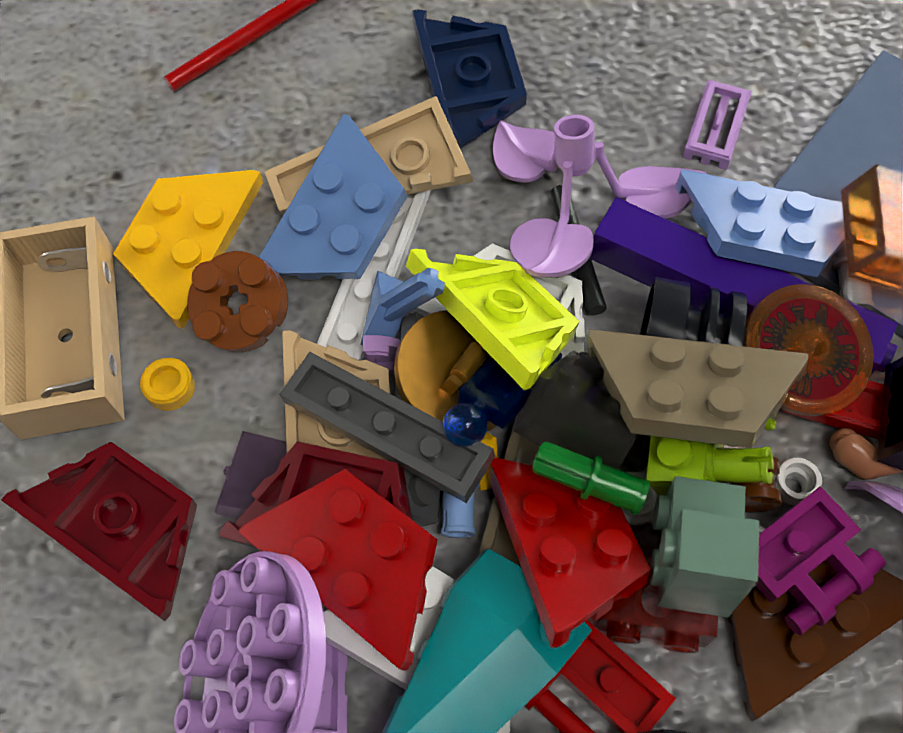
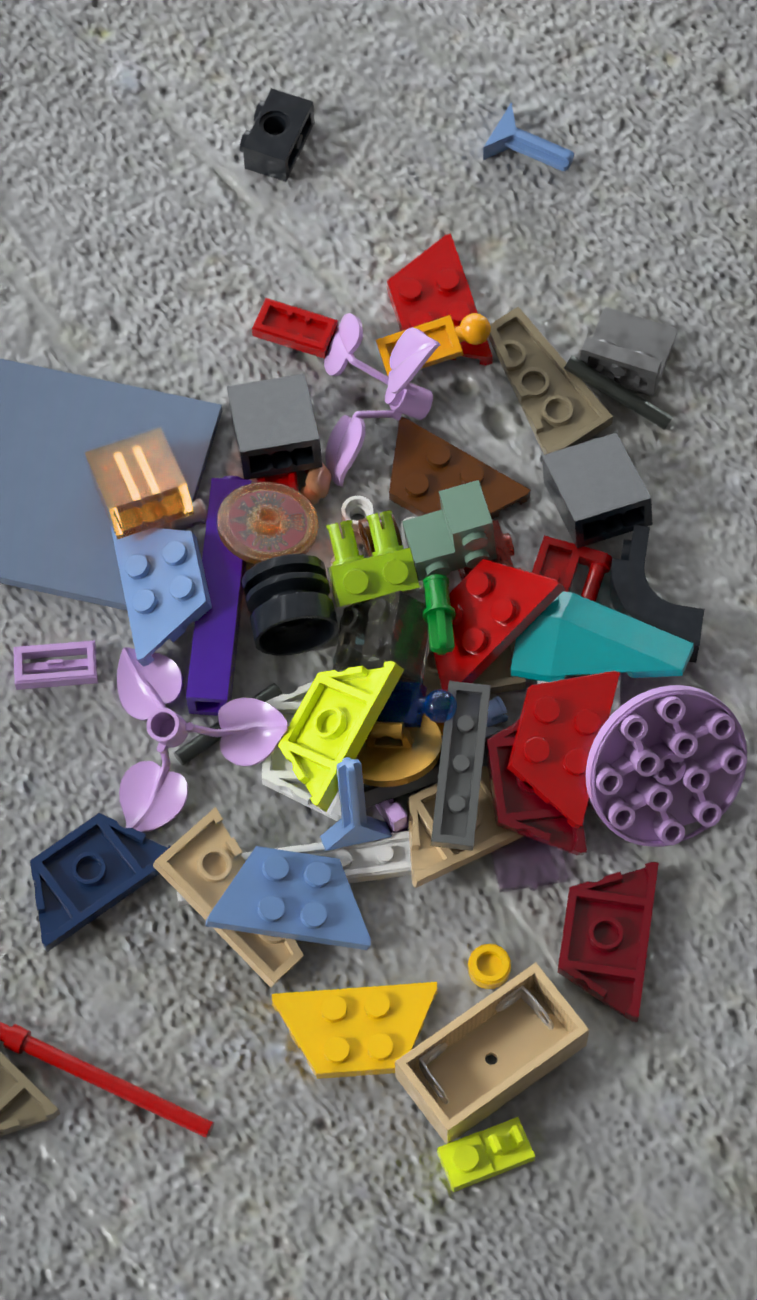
camera: 115 degrees left, 0 degrees up
dark orange plate [187,251,288,352] -> none
dark tan wing [587,329,808,448] -> none
magenta plate [755,486,886,635] -> none

